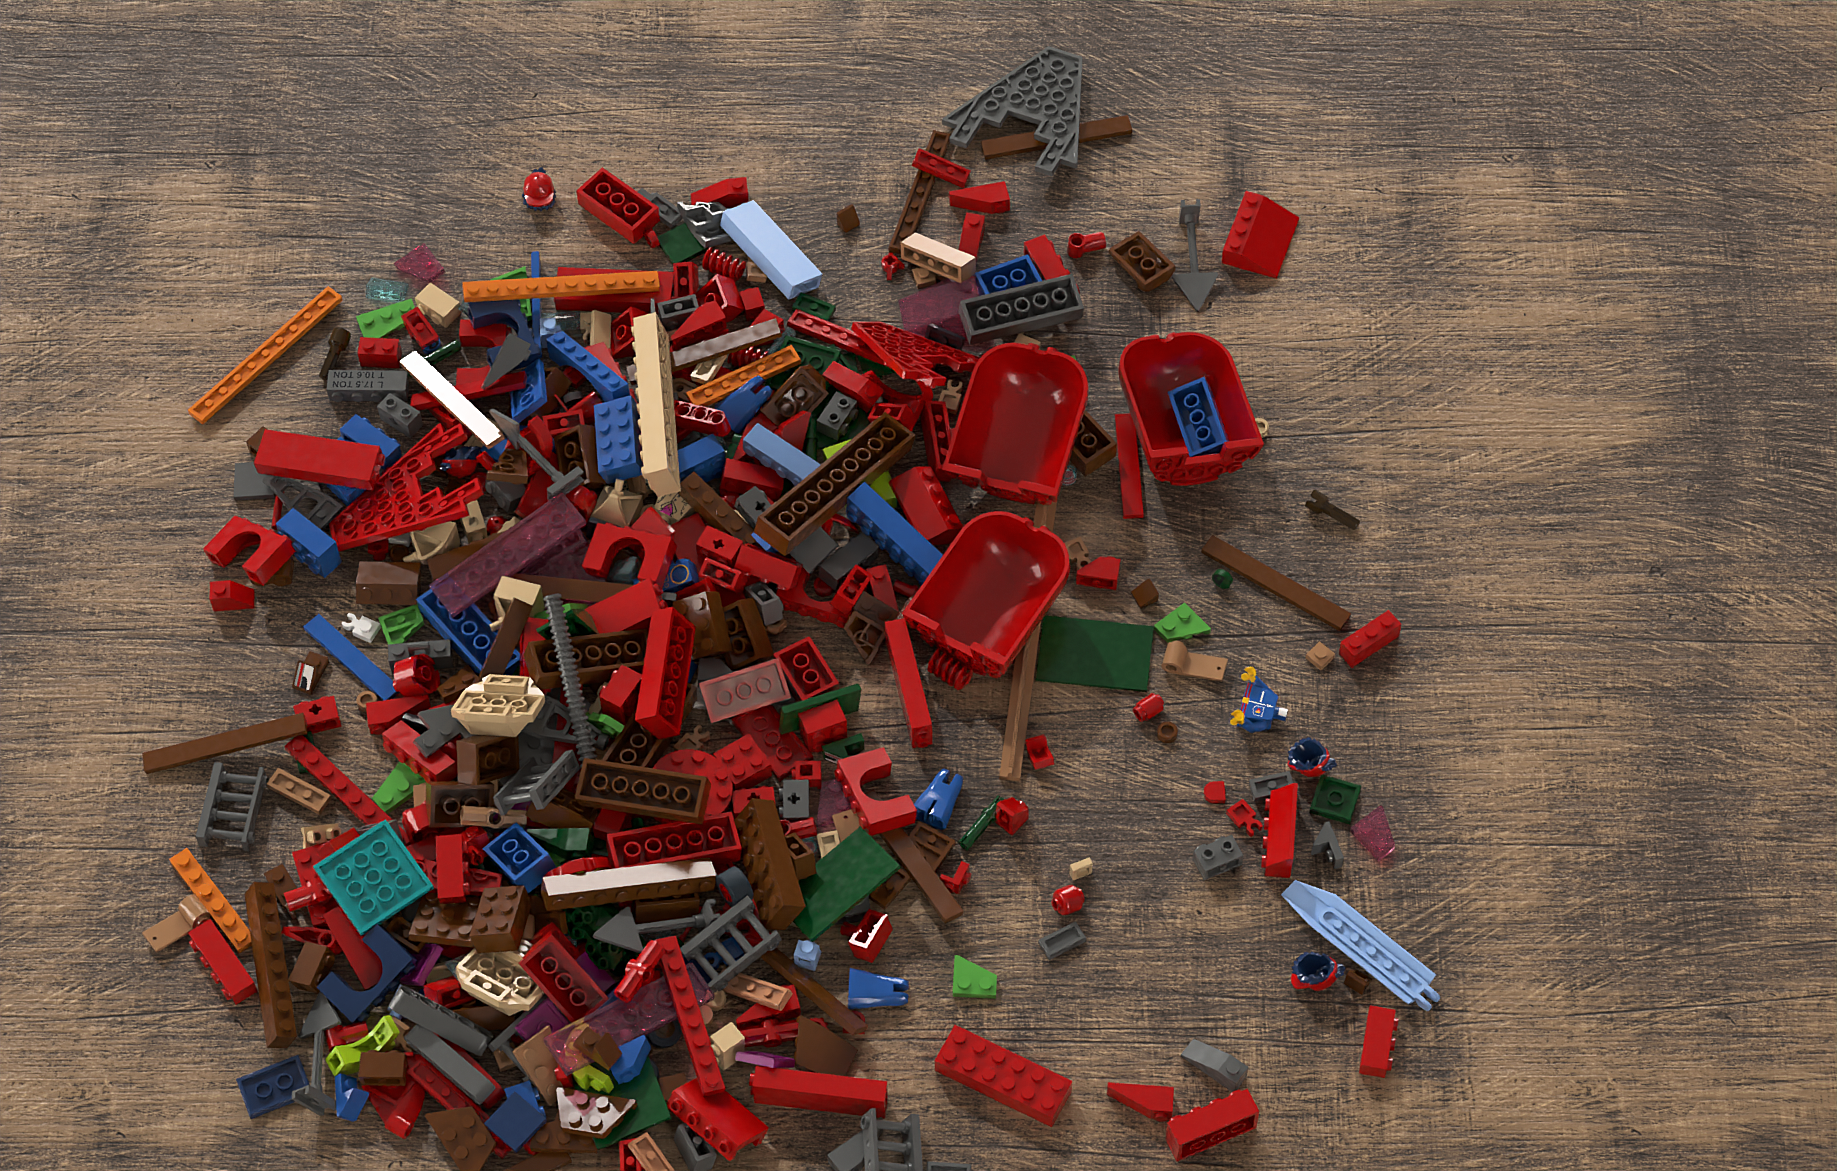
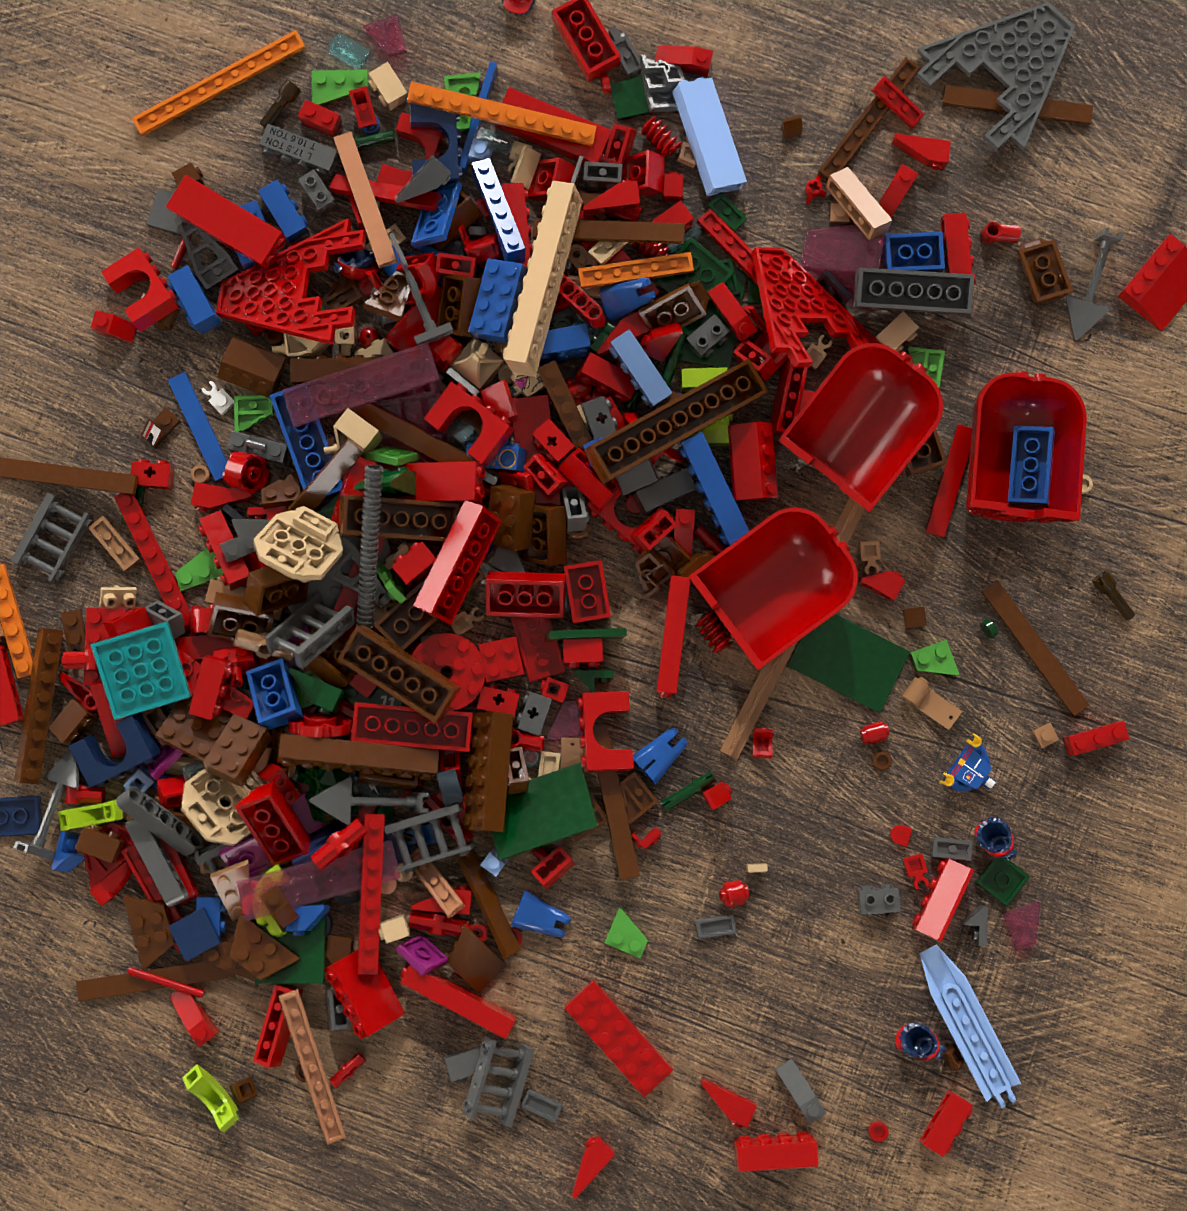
camera: 15 degrees right, 25 degrees up
none -> red tile [868,1121,889,1142]

